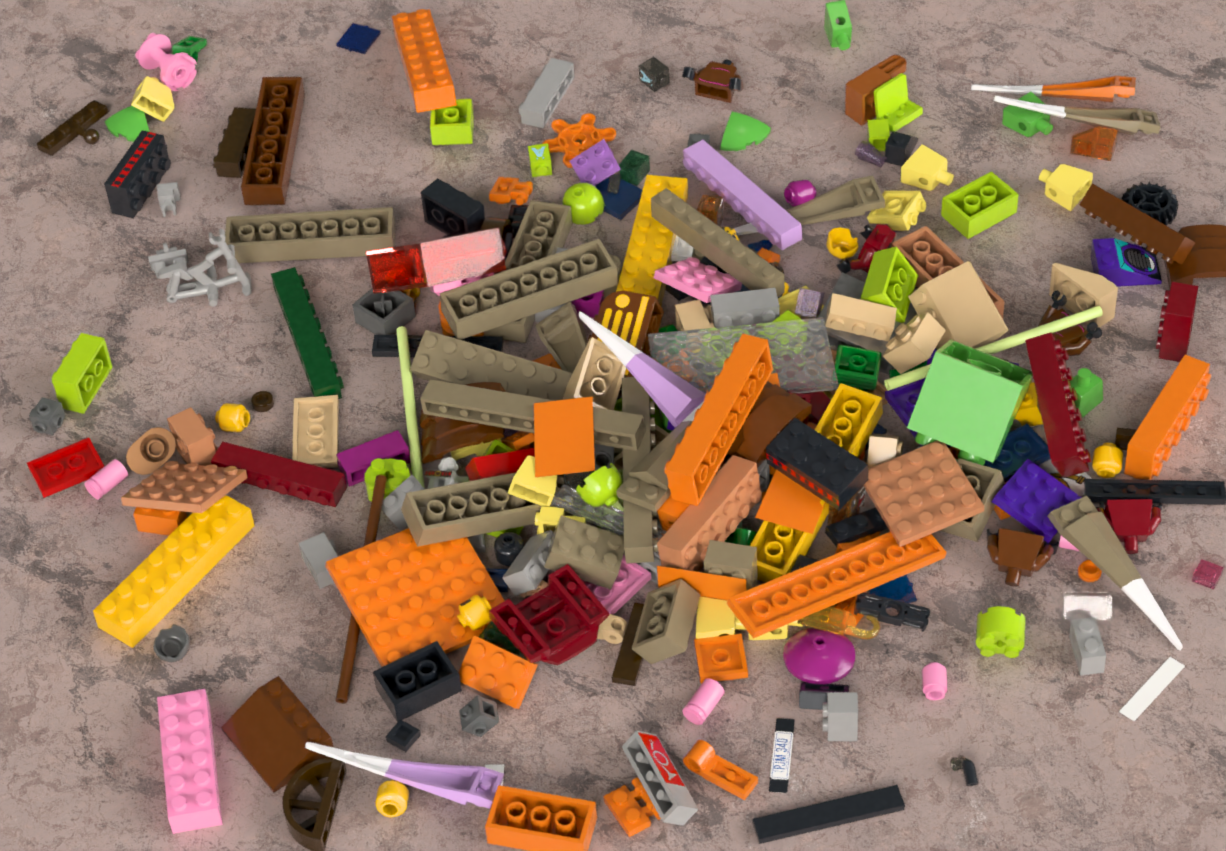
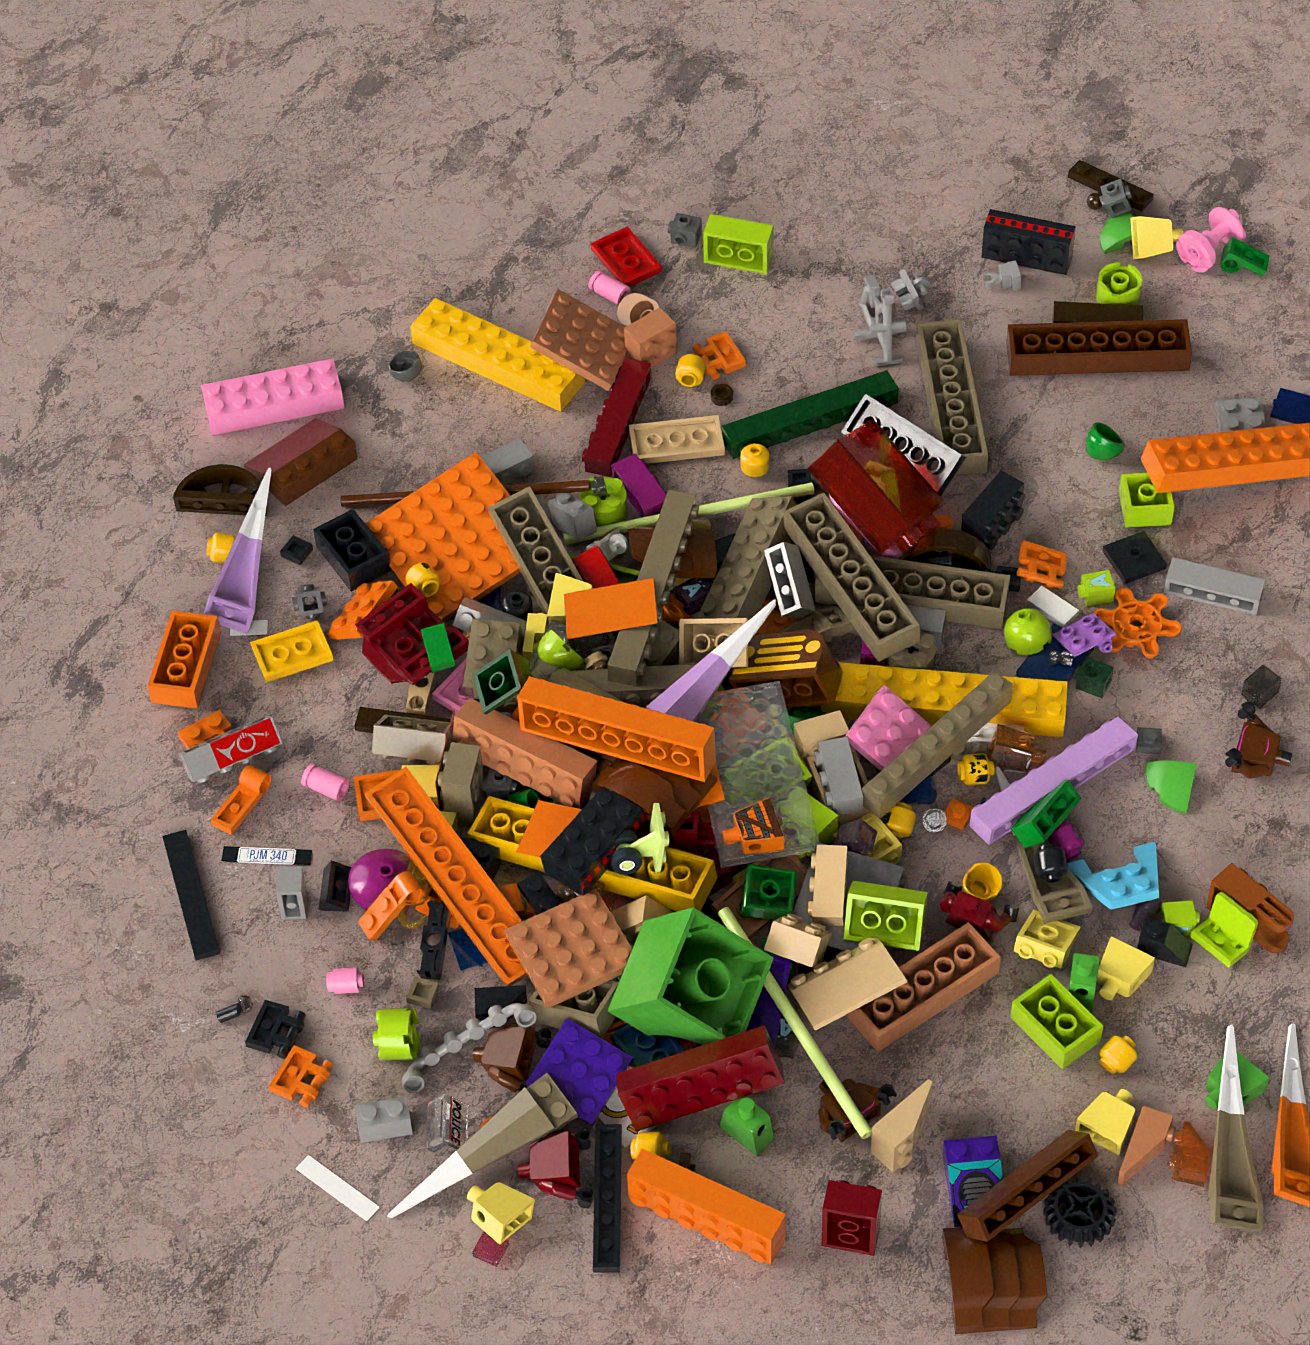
camera: 85 degrees right, 5 degrees up
none -> black plate [245,1000,306,1059]
none -> yellow plate [250,620,334,683]
none -> orange plate [269,1045,333,1108]
none -> orange plate [358,871,424,941]
none -> light grey bar [402,1003,537,1093]
none -> dark tan plate [406,977,439,1009]
none -> green tile [421,623,456,672]
none -> light yellow torso [467,1182,535,1244]
none -> dark green slope [473,649,533,715]
none -> black slope [474,985,527,1029]
none -> tan plate [585,651,608,670]
none -> clear smoke plate [590,476,608,498]
none -> plate [611,803,669,875]
none -> orange plate [692,331,746,380]
none -> torso [722,797,785,855]
none -> yellow head [740,444,770,477]
none -> light grey brick [764,542,816,620]
none -> plate [841,394,966,497]
none -> green slope [1011,779,1082,848]
none -> white tile [1027,586,1079,628]
none -> black head [1033,844,1068,883]
none -> medium azure wing [1067,842,1159,910]
none -> bright green torso [1069,953,1099,1014]
none -> green hat [1086,422,1125,460]
none -> lime brick [1096,262,1142,305]
none -> dark grey brick [1099,179,1132,218]
none -> yellow head [1099,1035,1138,1074]
none -> black plate [1102,531,1167,584]
none -> nougat slope [1117,1106,1176,1186]
none -> light grey plate [1215,398,1266,432]

